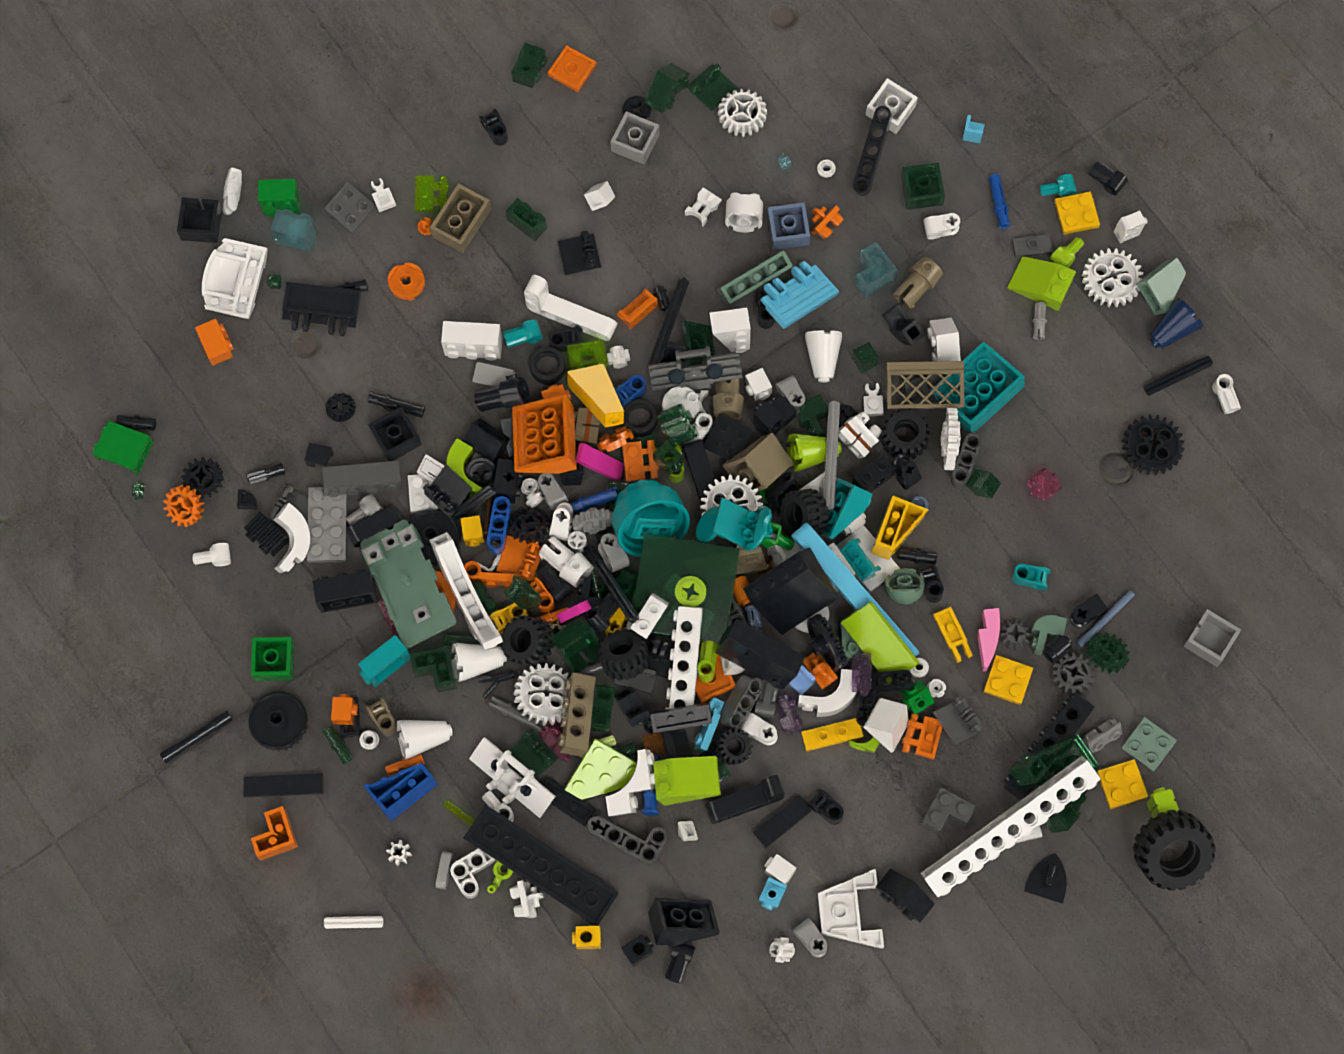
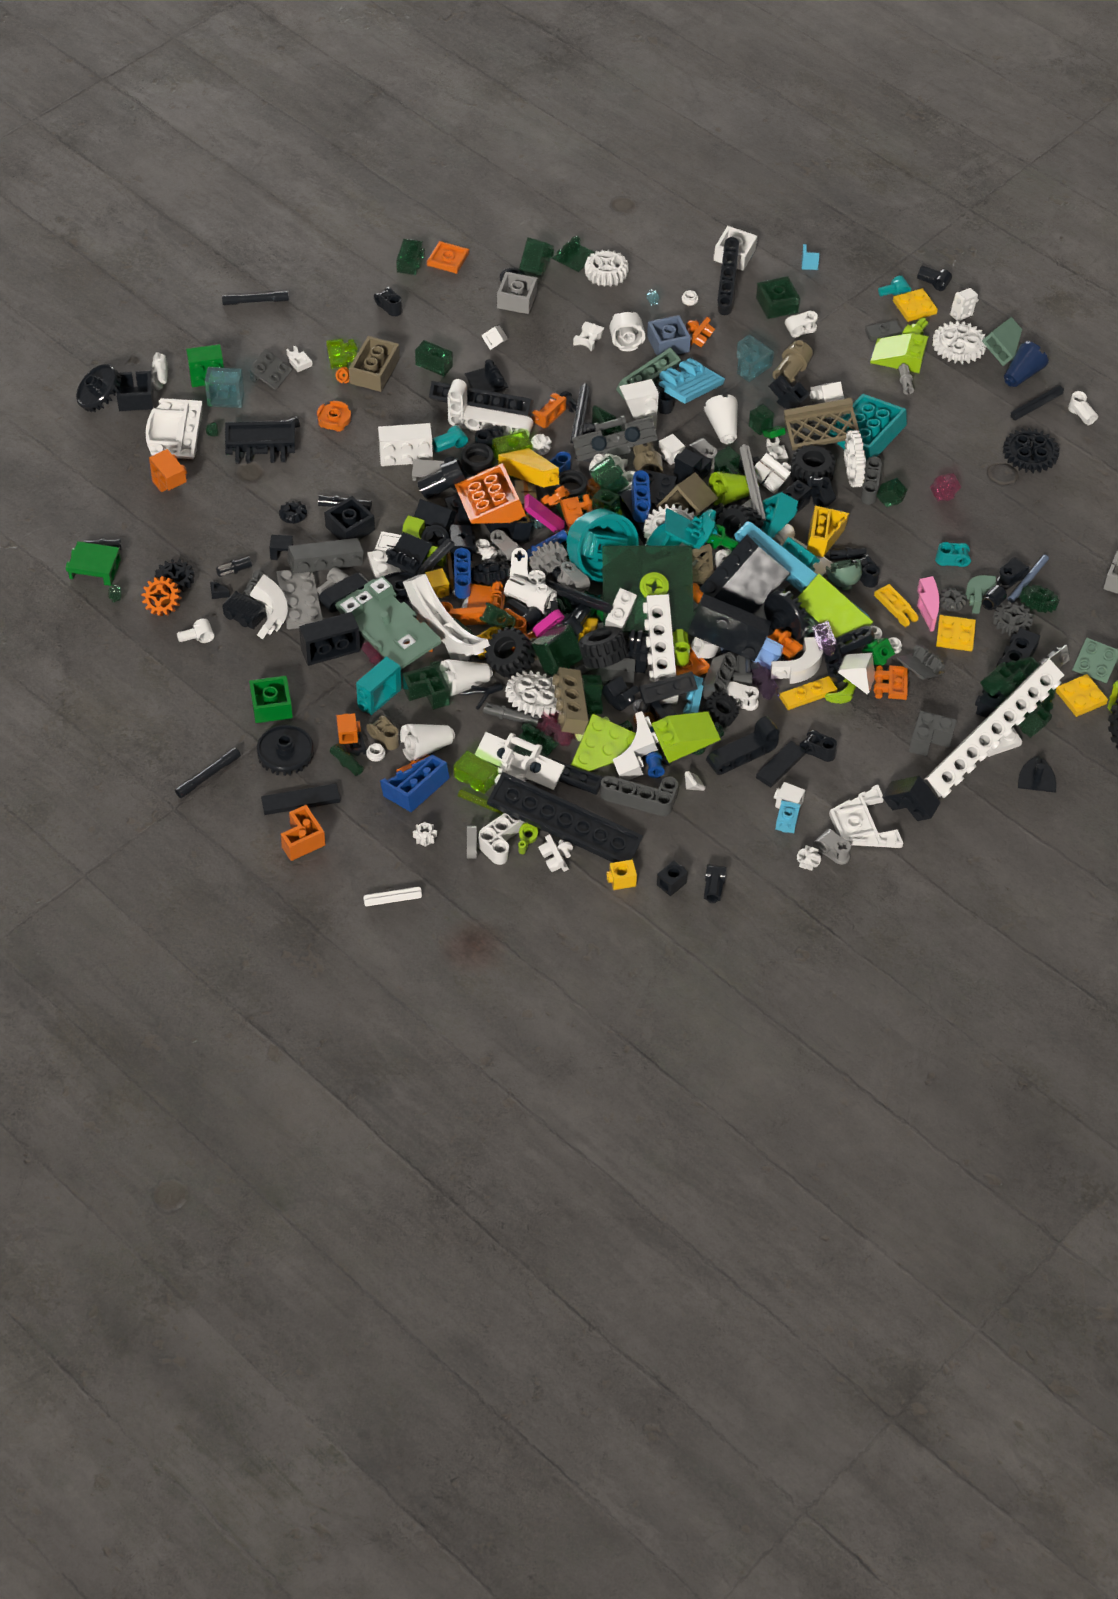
camera: 15 degrees left, 20 degrees down
black slope [648,898,720,946] -> none
blue pin [988,174,1011,229] -> none
none -> black wheel [76,364,121,412]
none -> black piece [222,291,289,305]
none -> black brick [429,381,534,418]
none -> clear neon green piece [454,750,498,794]
none -> blue beam [631,470,651,523]
none -> green tile [763,426,786,439]

